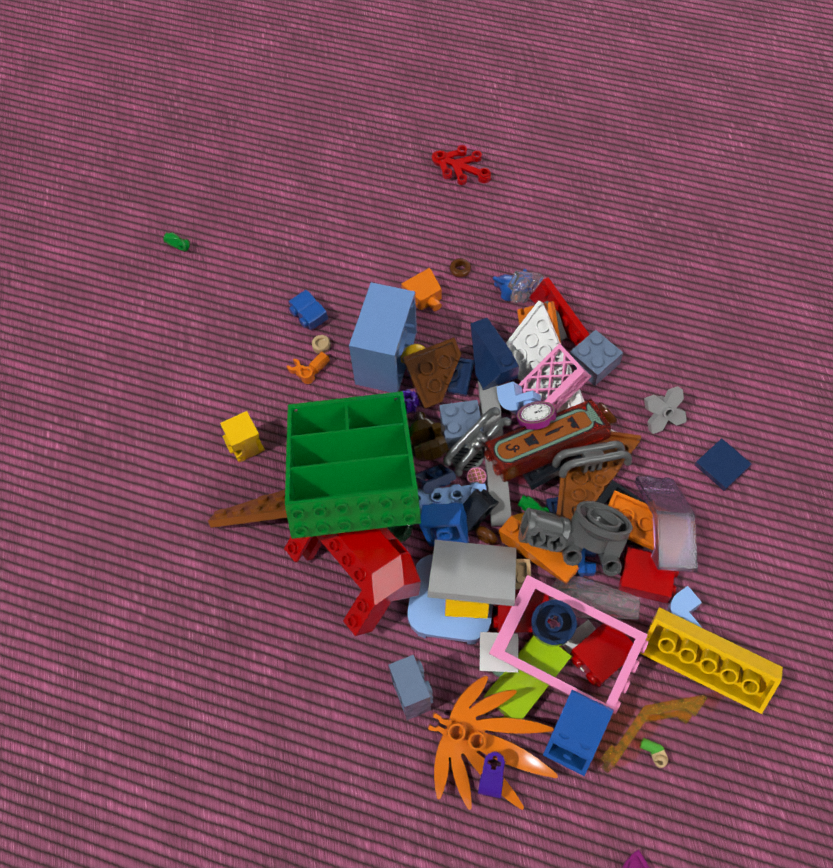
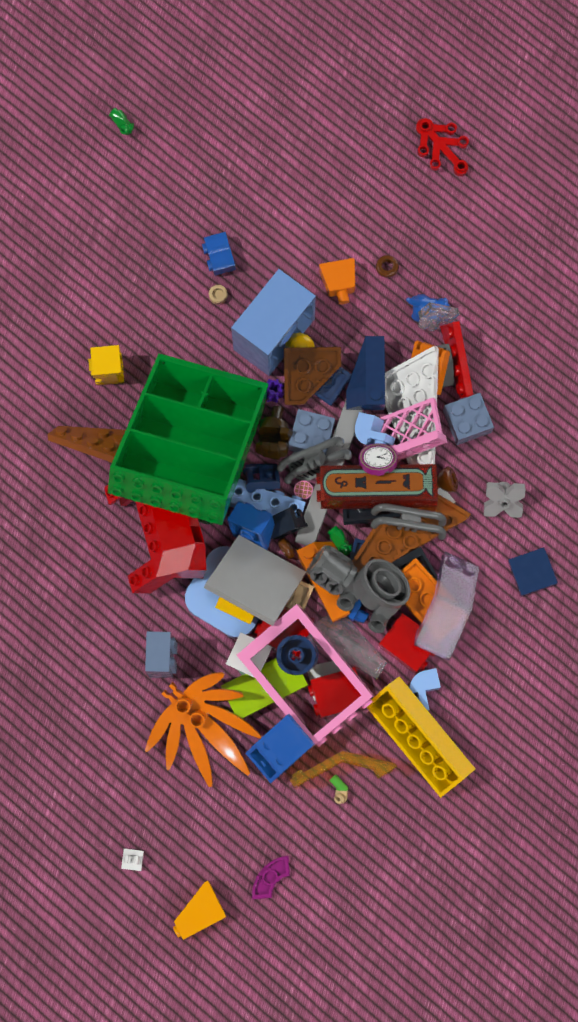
camera: 20 degrees right, 15 degrees up
orange bar [287,351,330,384] -> none
dark purple piece [478,752,505,799] -> none

